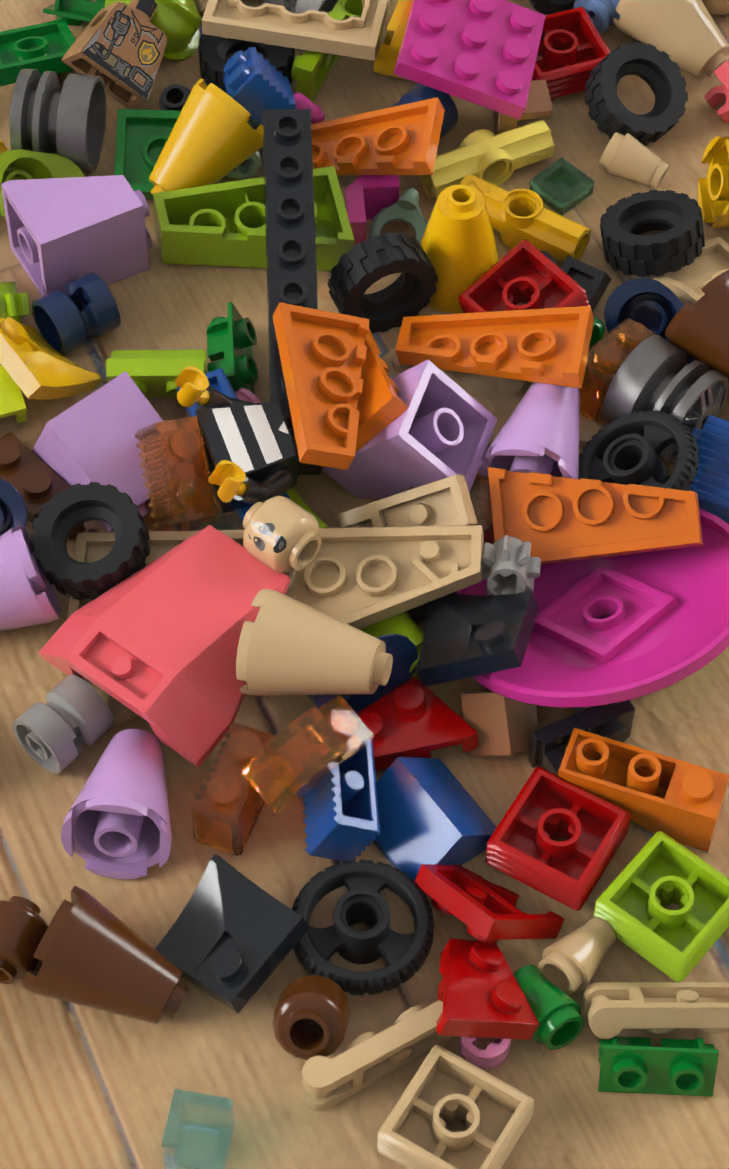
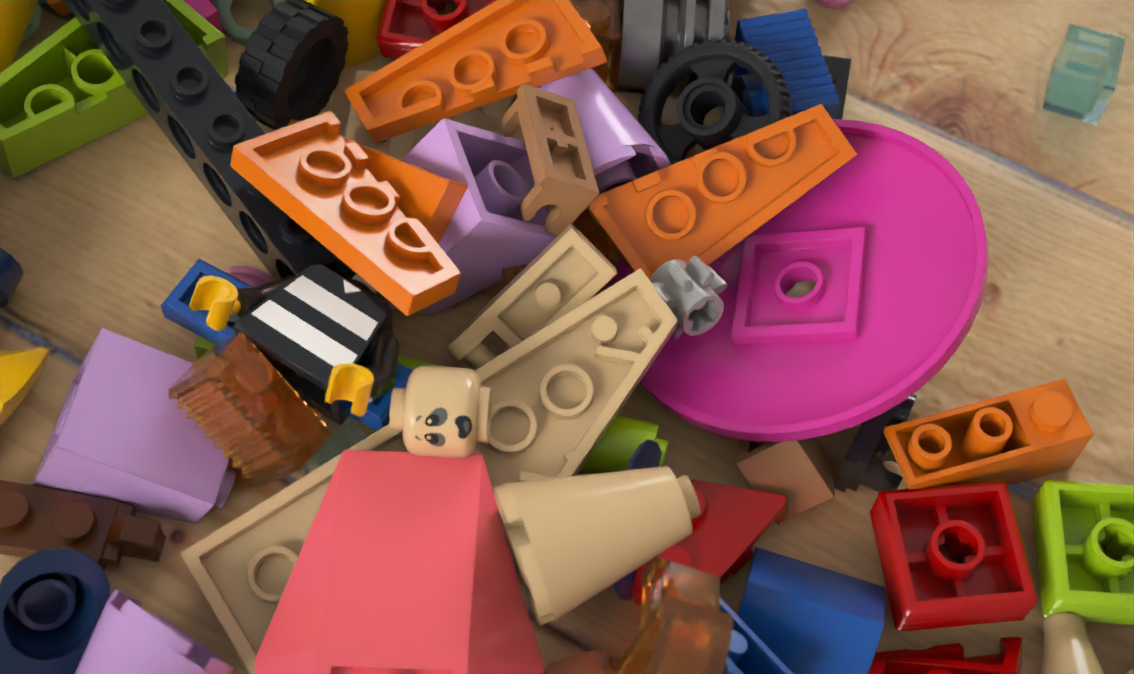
camera: 40 degrees left, 5 degrees up
black tyre [31,482,150,601] -> none
lime bracket [106,349,207,399] -> none
green hinge [206,302,259,394] -> none
black plate [416,590,539,687] -> none
none -> medium nougat hinge [501,83,599,236]

